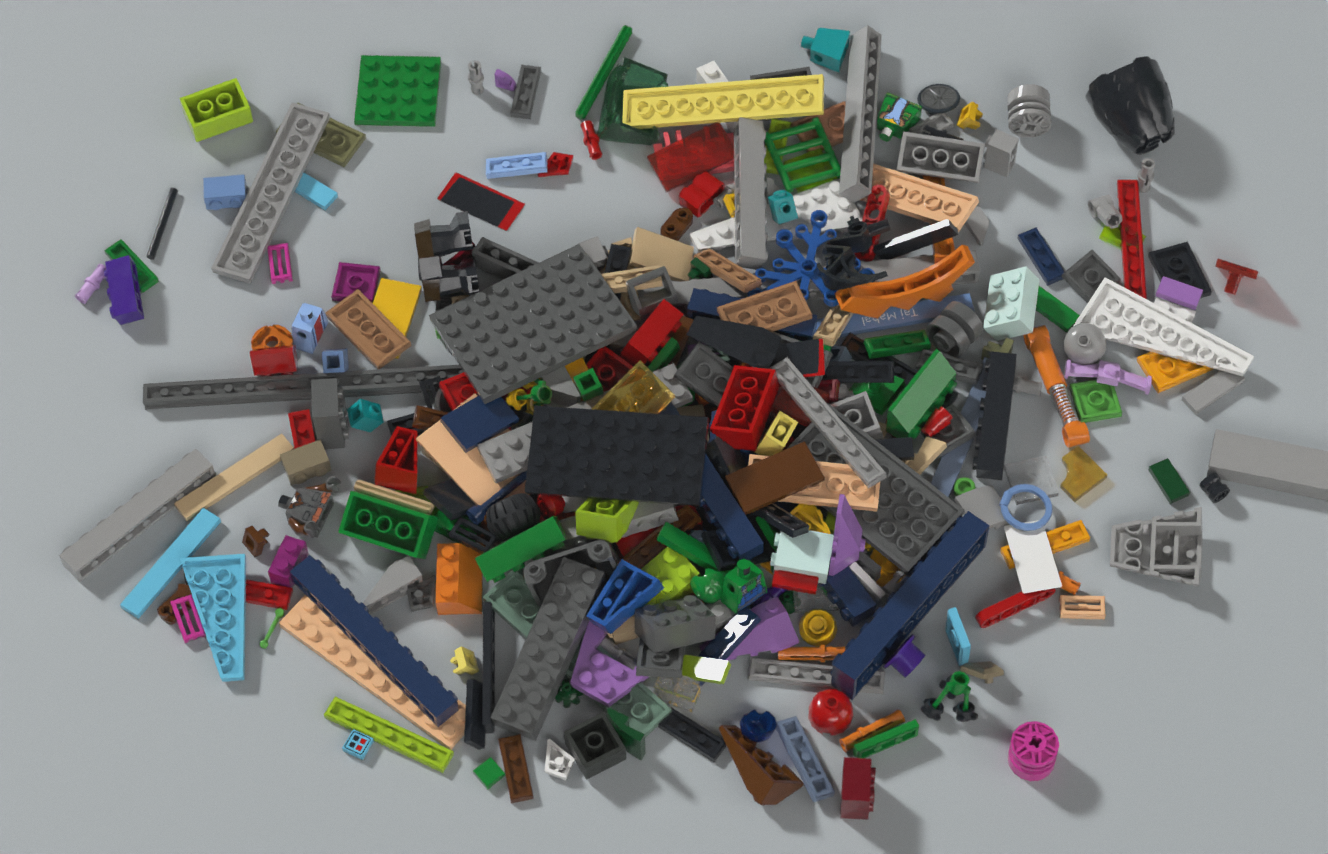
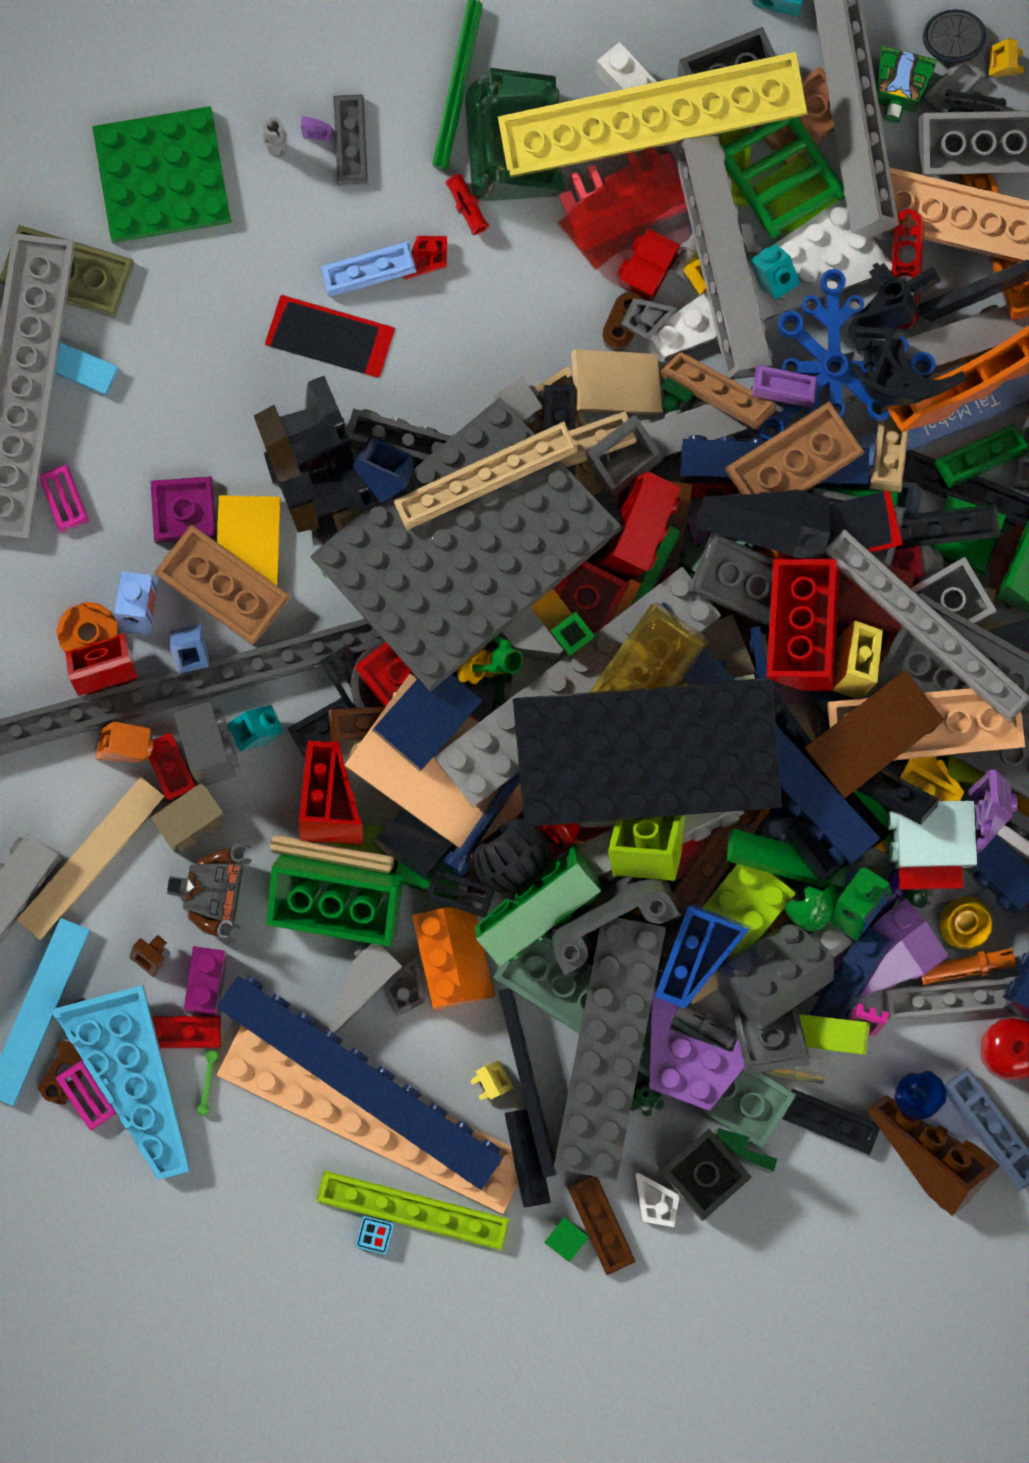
camera: 15 degrees left, 20 degrees up
none -> orange slope [95,722,153,763]
none -> dark blue tile [353,437,418,503]
none -> tan tile [393,422,578,530]
none -> dark grey piece [620,298,677,341]
none -> medium lavender tile [752,365,817,409]
none -> dark pink tile [848,1003,889,1037]

